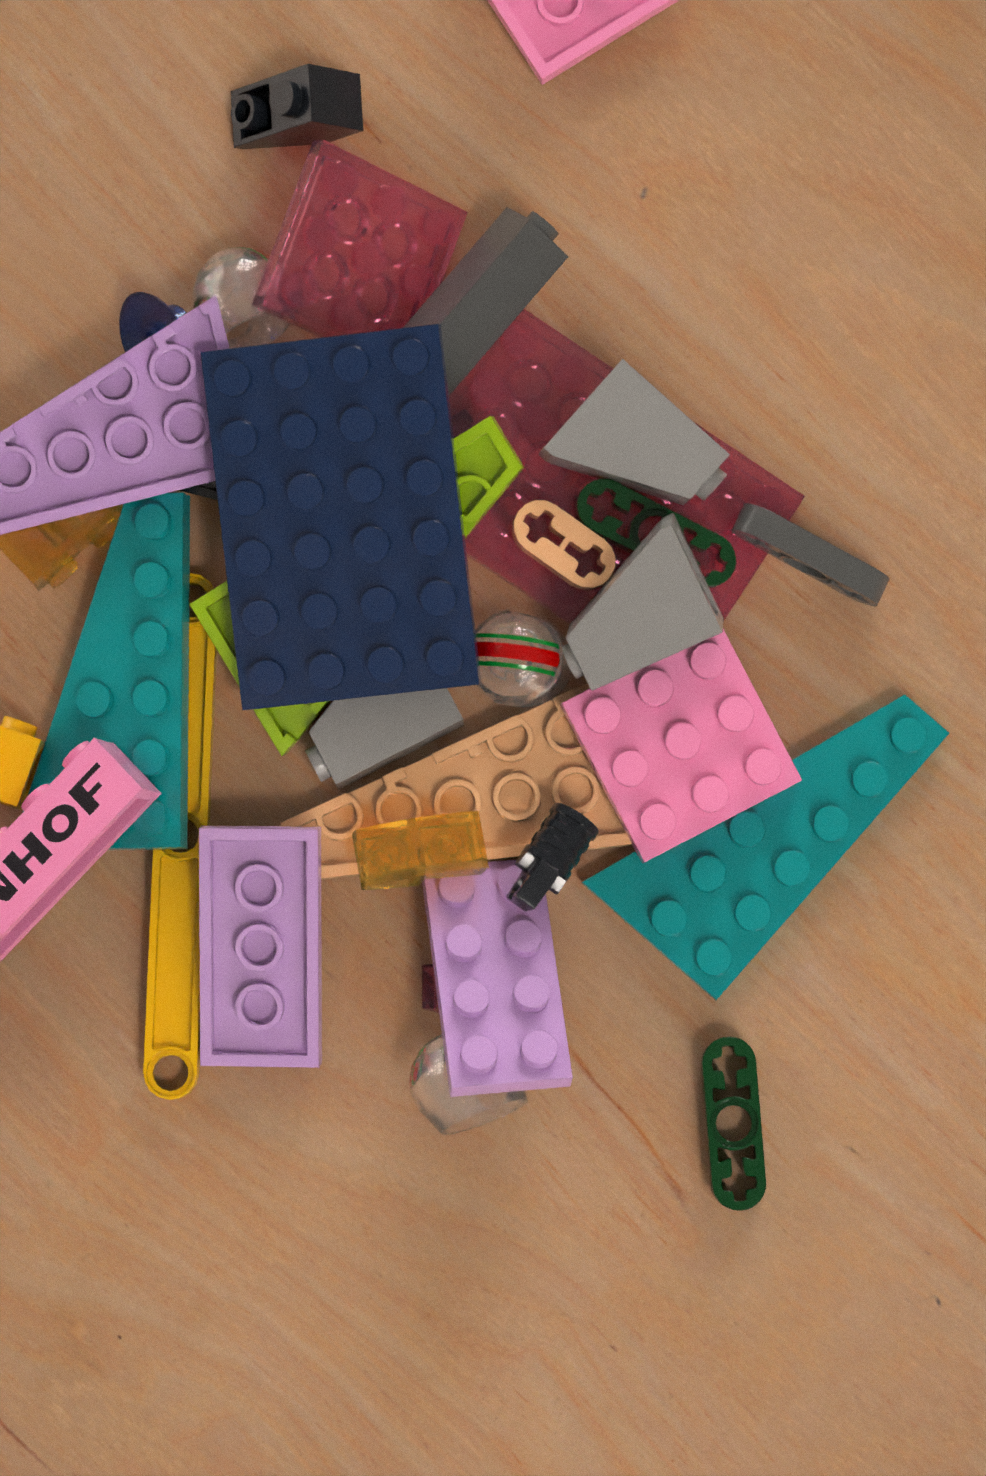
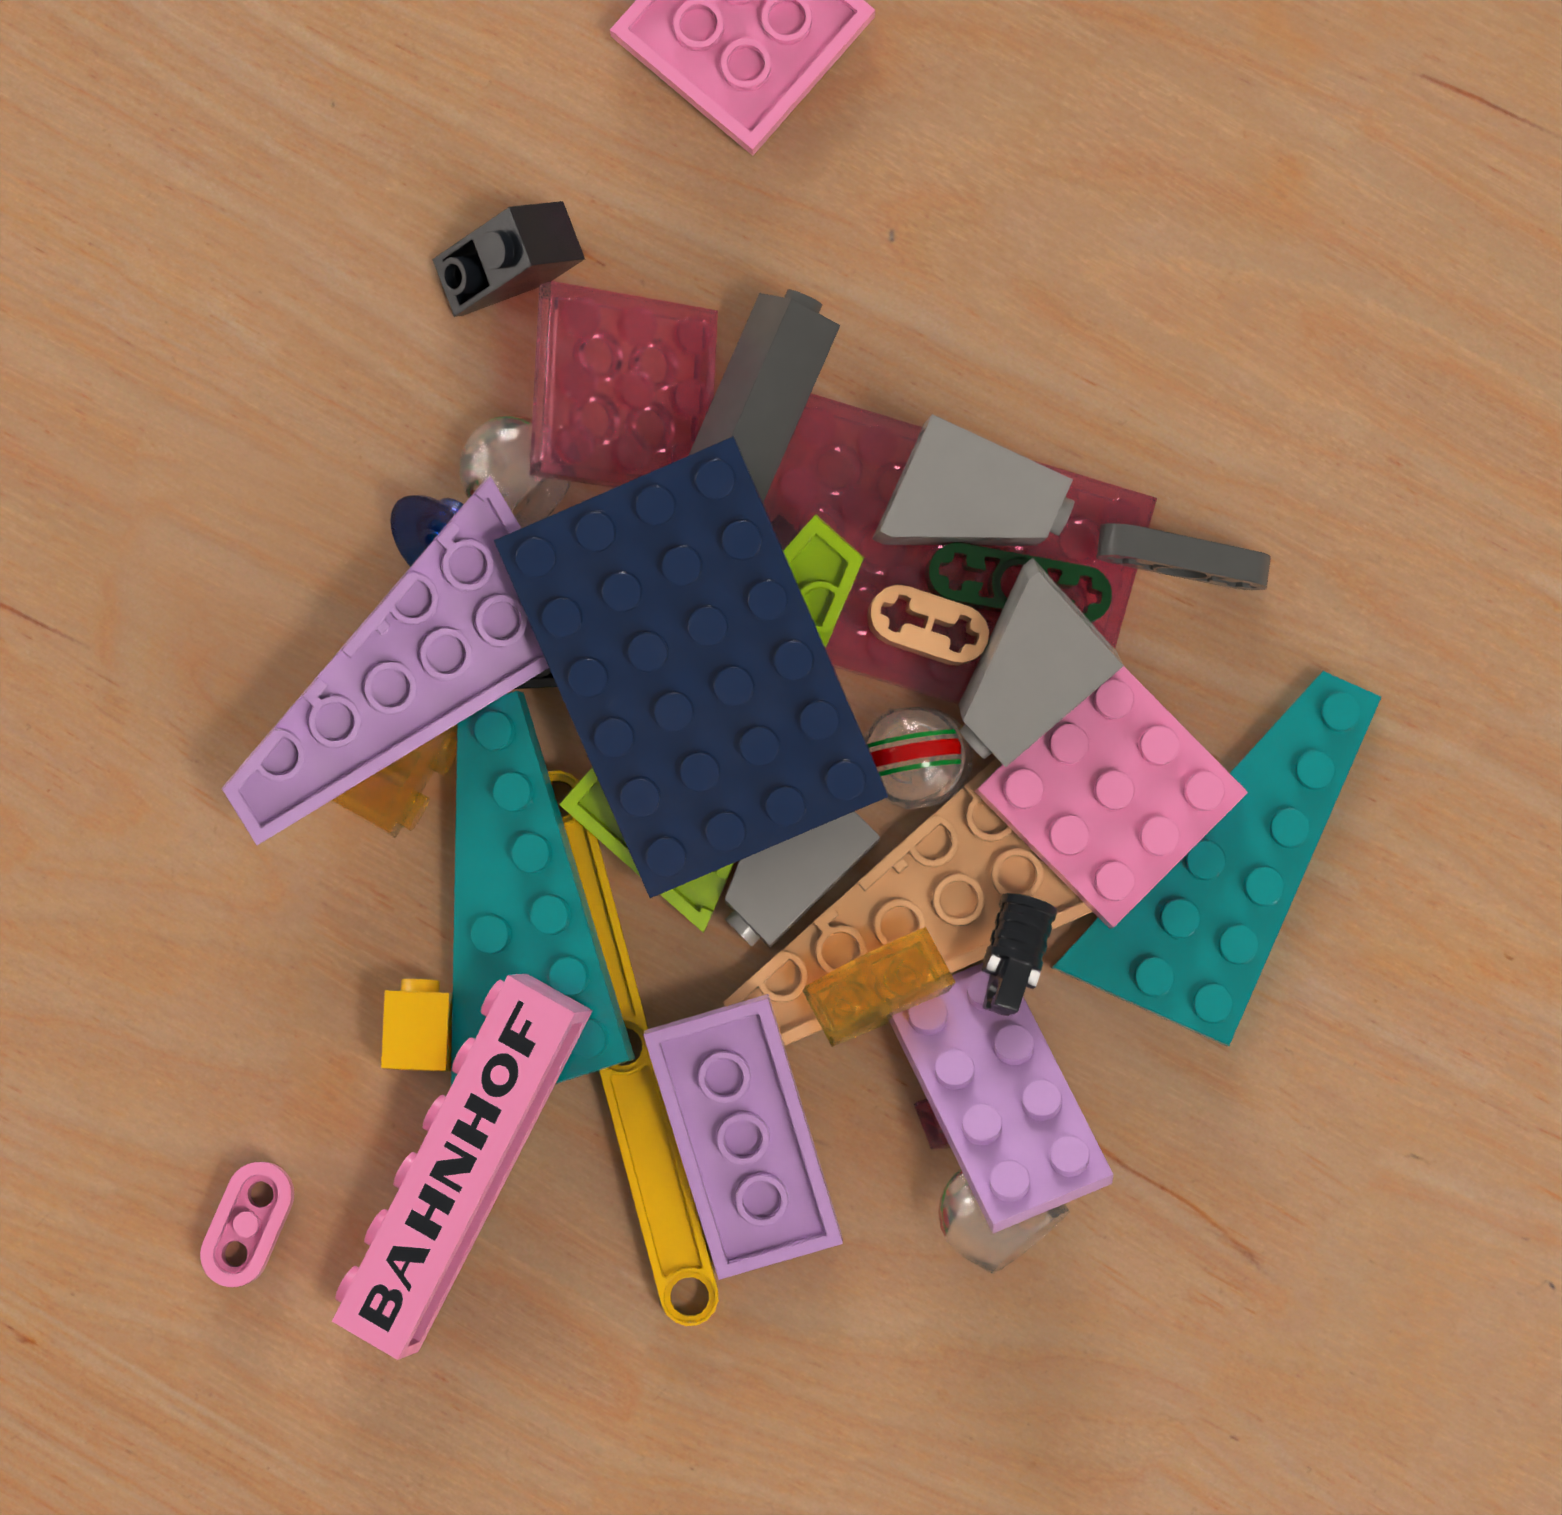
camera: 20 degrees left, 0 degrees up
dark green beam [701,1037,766,1211] -> none

